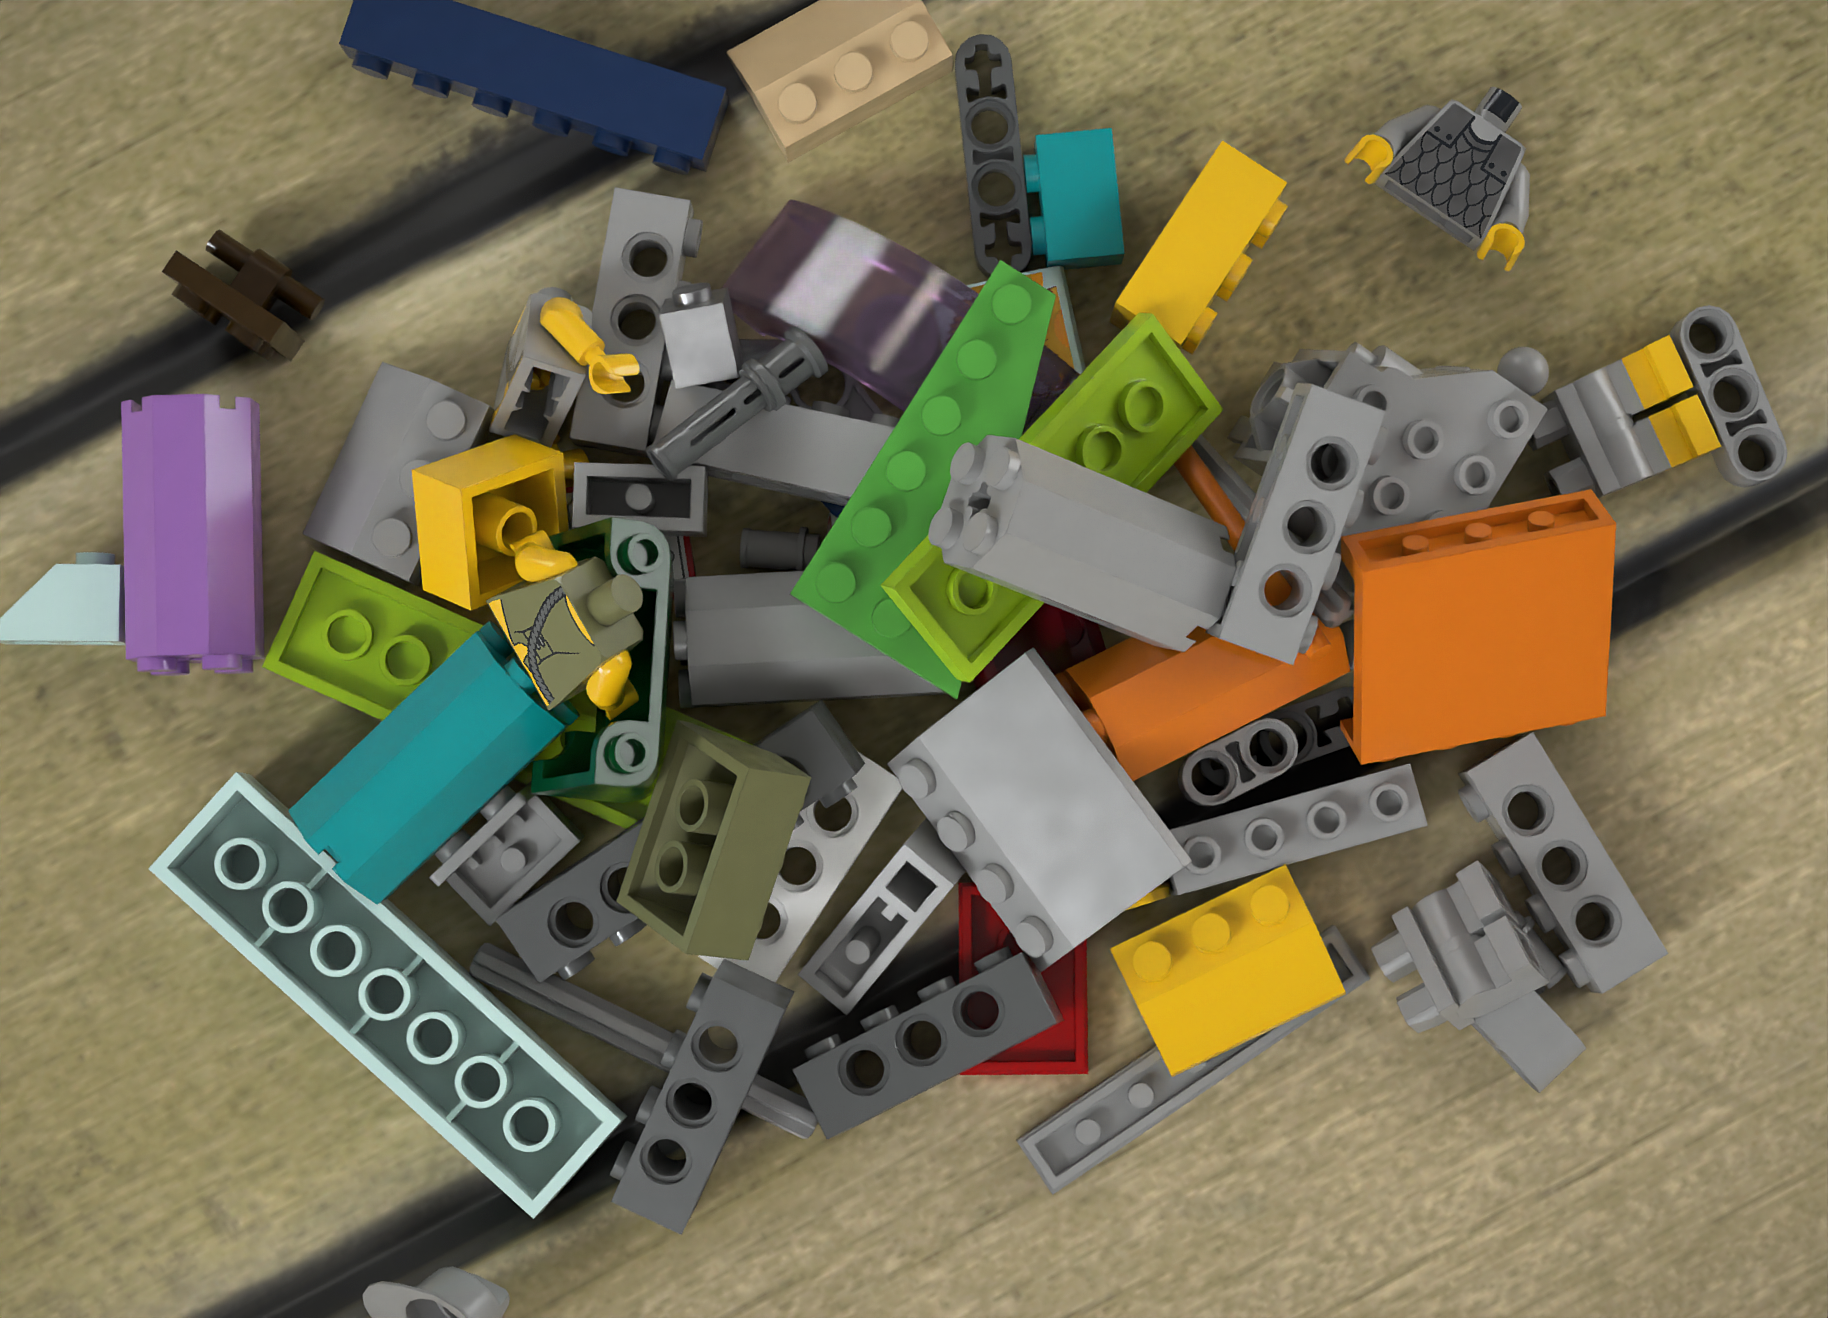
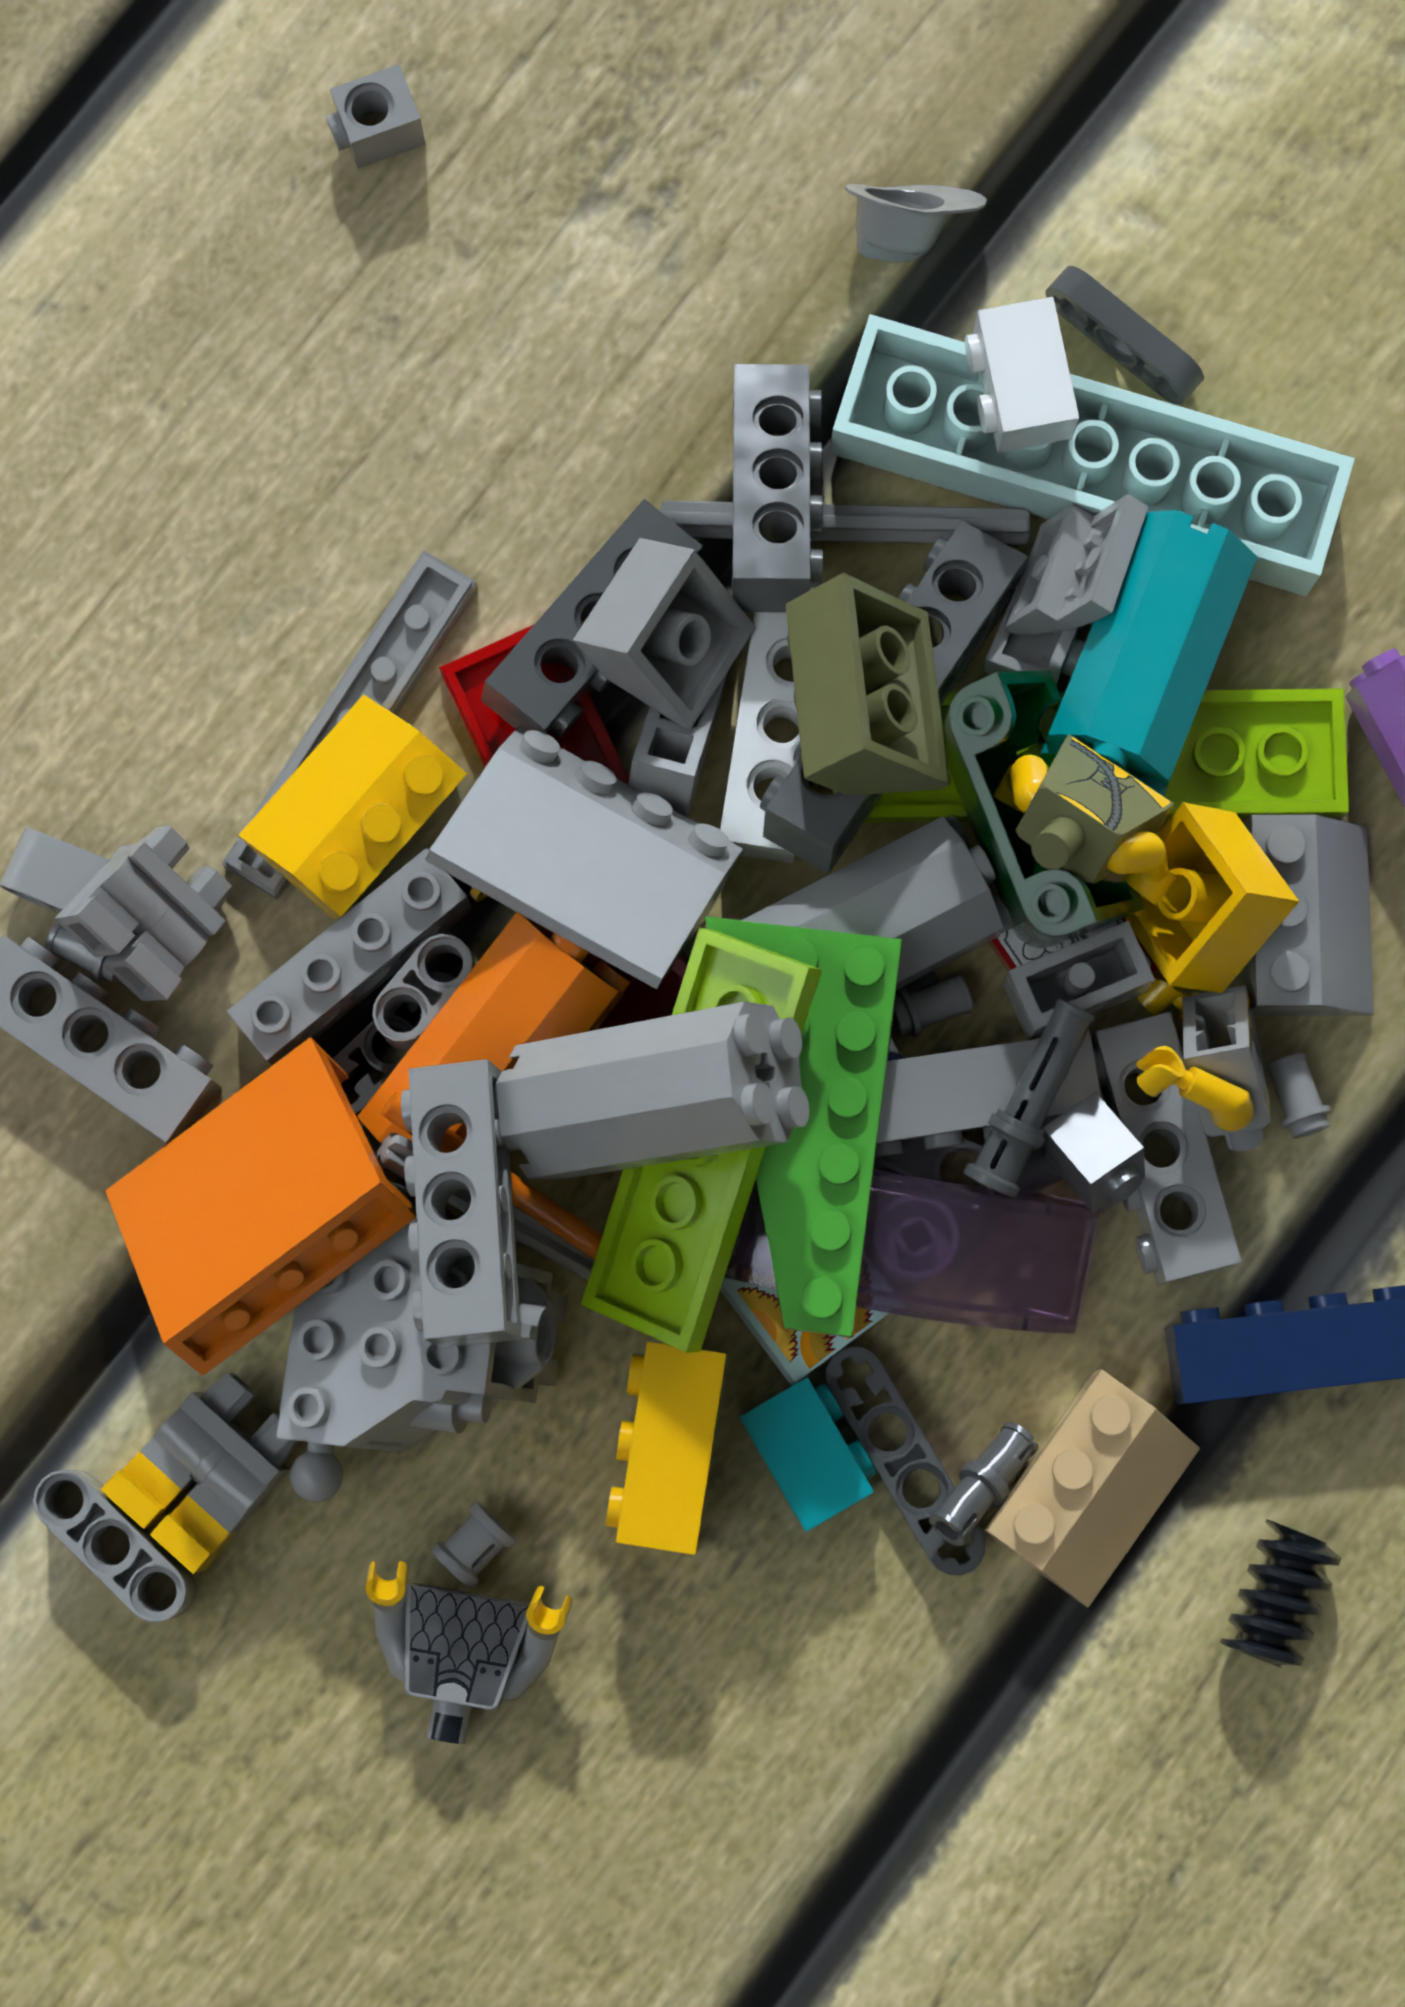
camera: 155 degrees right, 5 degrees down
none -> light grey bush [431,1501,518,1589]
none -> light grey slope [573,538,756,729]
none -> dark grey pin [929,1422,1038,1546]
none -> white brick [965,297,1079,453]
none -> light grey slope [1004,494,1149,634]
none -> dark grey beam [1045,266,1204,405]
none -> light grey pin [1266,1053,1332,1139]

